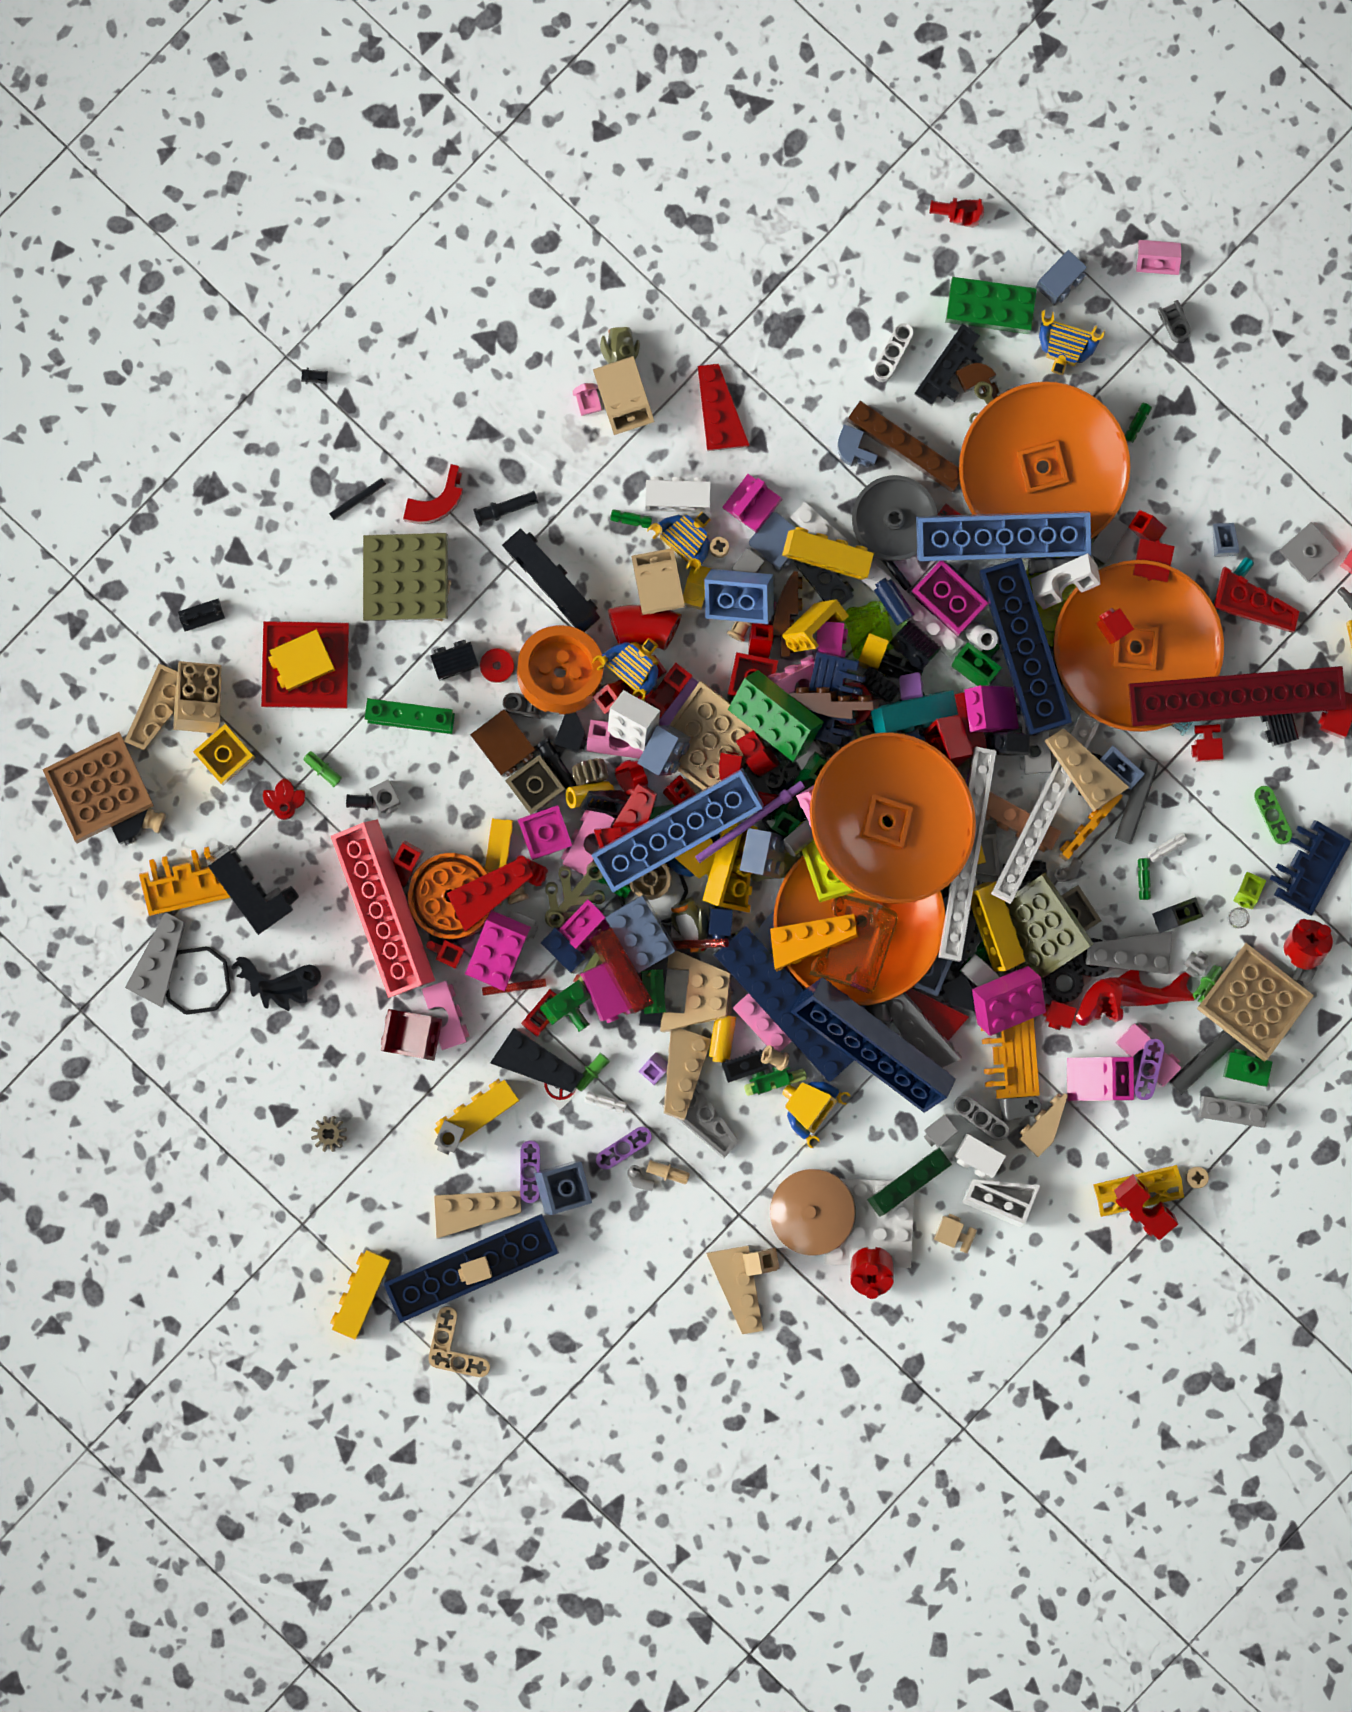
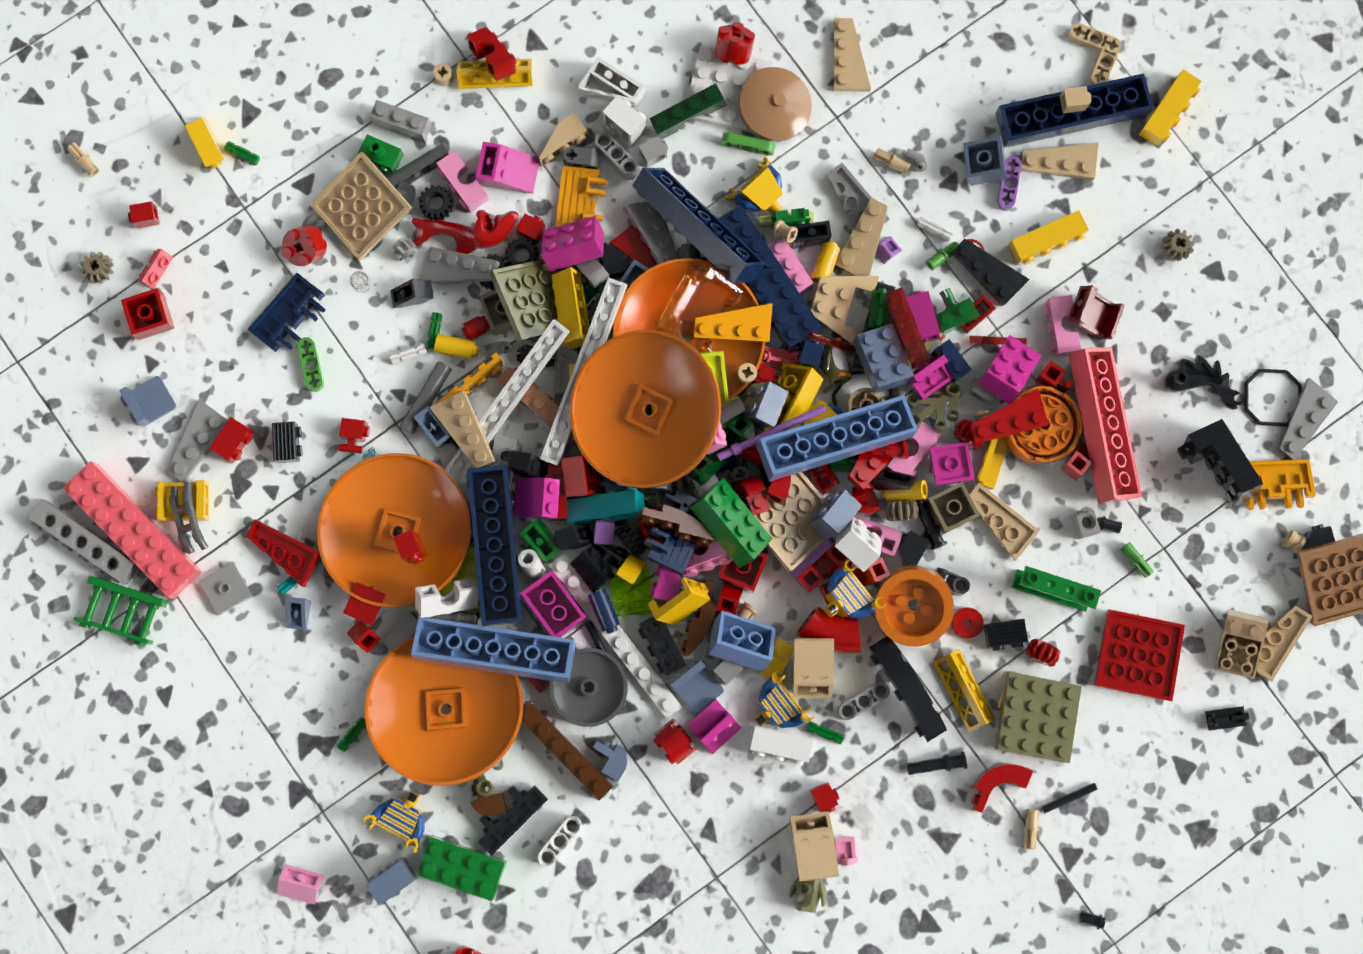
camera: 175 degrees left, 5 degrees down
yellow brick [193,724,256,786] -> none
red plate [263,778,305,820] -> none
yellow brick [268,630,336,691] -> none
light grey brick [434,1120,465,1155] -> none
reddish brown brick [470,709,536,777] -> none
medium lavender beam [596,1127,652,1170] -> none
red wing [698,364,750,451] -> none
tan bush [710,537,729,558] -> none
tan brick [743,1248,780,1276] -> none
yellow brick [782,527,874,580] -> none
tan brick [933,1213,977,1254] -> none
dark red plate [1128,666,1346,727] -> none
medium lavender beam [1134,1039,1164,1100] -> none
dark grey piece [1157,300,1191,343] -> none
bright green axle [1193,965,1223,1002] -> none
lime bracket [1233,872,1266,910] -> none
none -> black tyre [418,185,454,221]
none -> yellow brick [434,334,479,360]
none -> red brick [461,315,491,341]
none -> black brick [554,525,594,550]
none -> red brick [653,718,697,765]
none -> bright green beam [721,132,776,156]
none -> tan wheel [736,363,757,384]
none -> red brick [751,363,779,385]
none -> coral hinge [761,346,800,369]
none -> red brick [810,782,840,813]
none -> light grey beam [837,682,890,720]
none -> yellow fence [932,649,995,732]
none -> tan wing [969,483,1039,561]
none -> tan axle [1023,809,1040,850]
none -> red gear [1025,639,1061,667]

